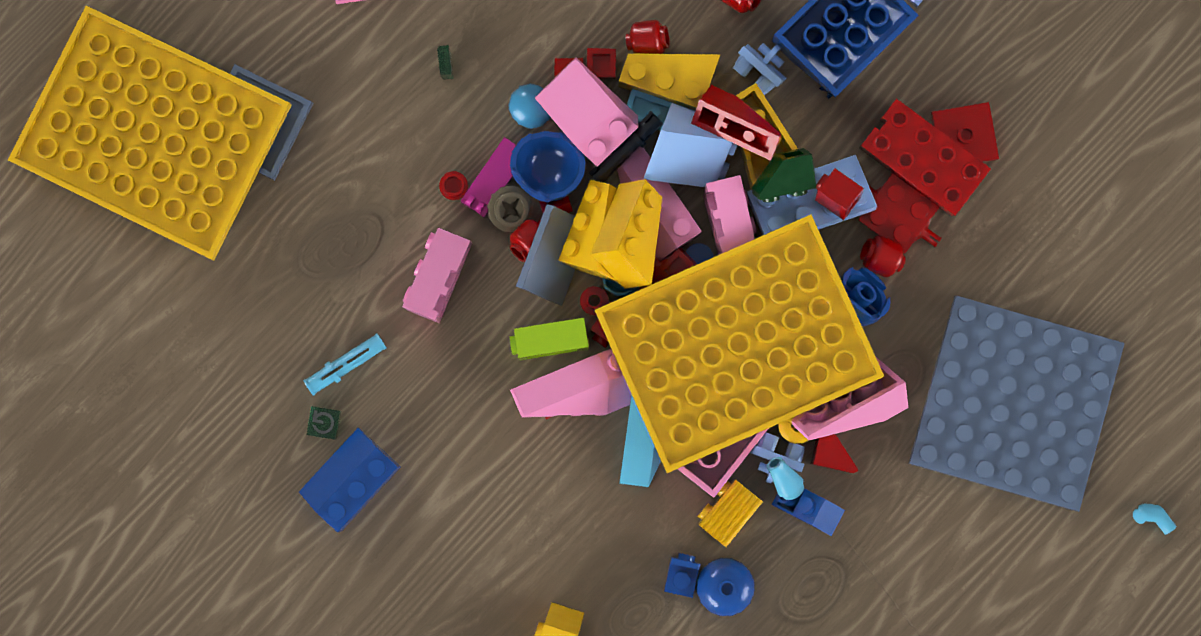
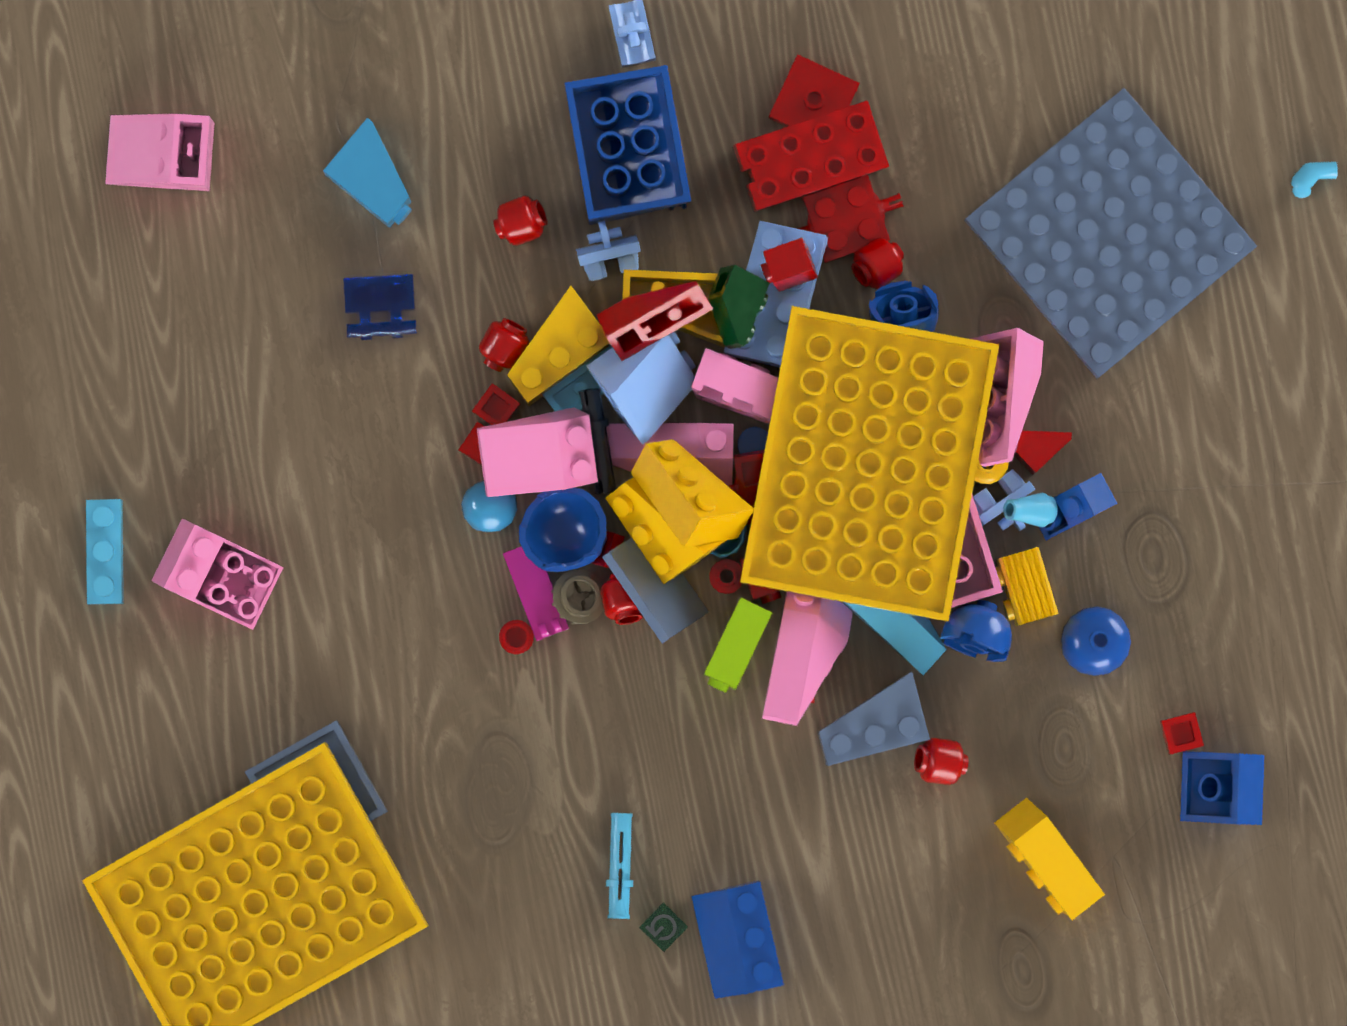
camera: 60 degrees left, 0 degrees up
bright pink wedge [402,228,472,324] -> none
clear green tile [437,45,454,80] -> none
blue bracket [664,553,701,598] -> none
none -> sand blue wedge [818,672,930,766]
none -> red head [914,737,969,785]
none -> blue cylinder [940,600,1012,662]

